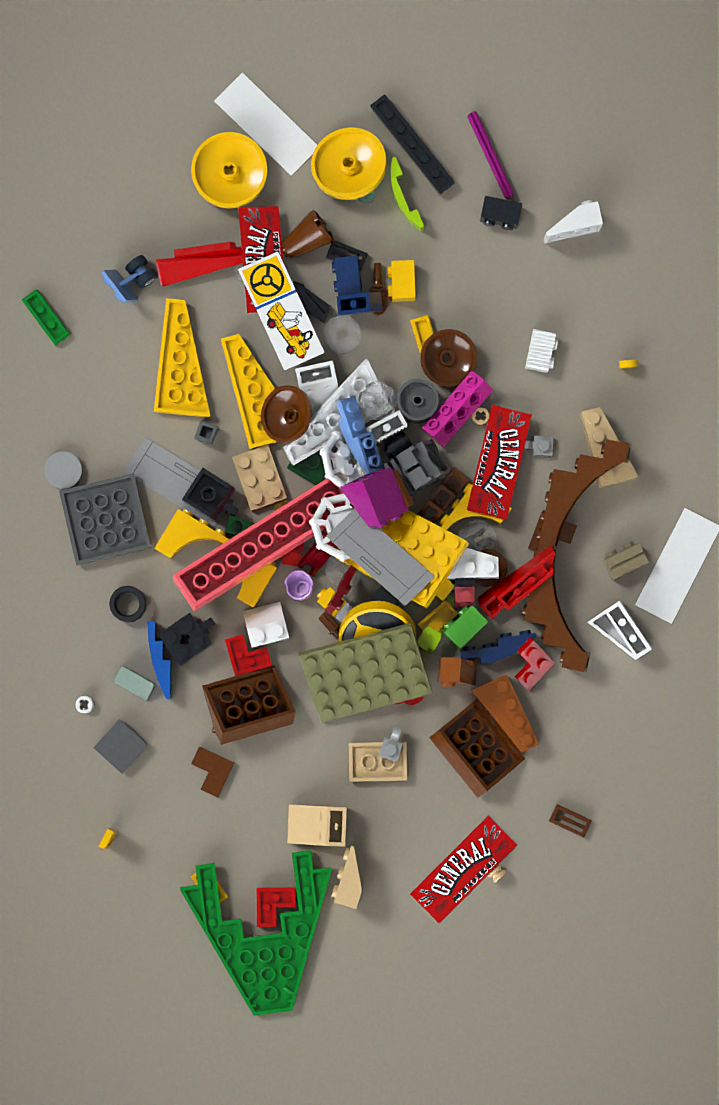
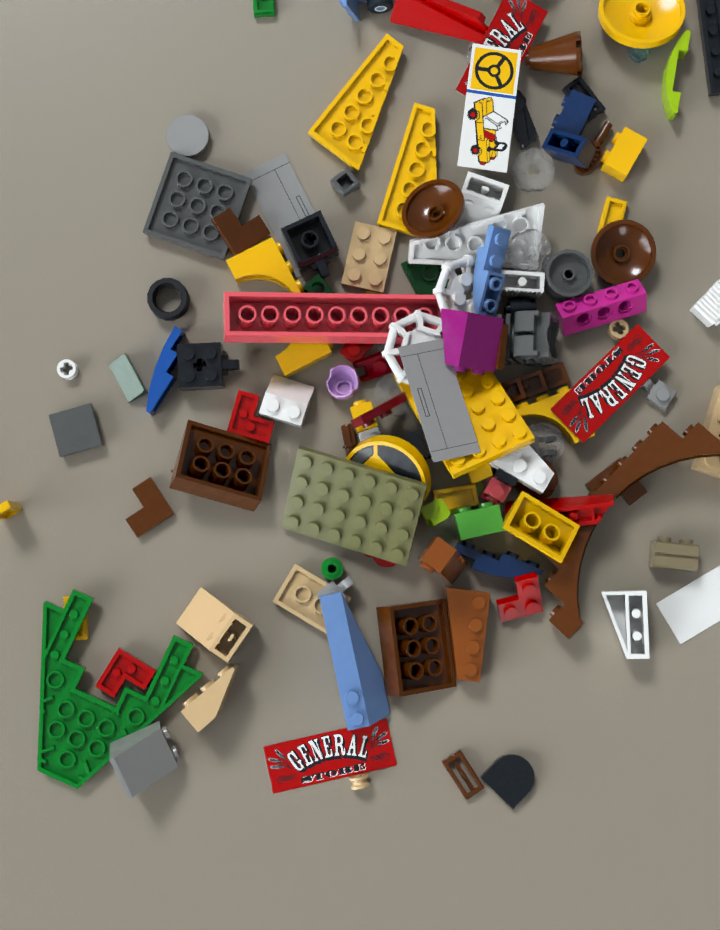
camera: 35 degrees right, 0 degrees up
none -> light grey slope [109,721,180,799]
none -> reddish brown tile [211,208,271,256]
none -> medium blue wedge [319,591,390,731]
none -> green brick [321,557,344,580]
none -> black tile [480,754,534,809]
none -> yellow slope [502,491,580,563]

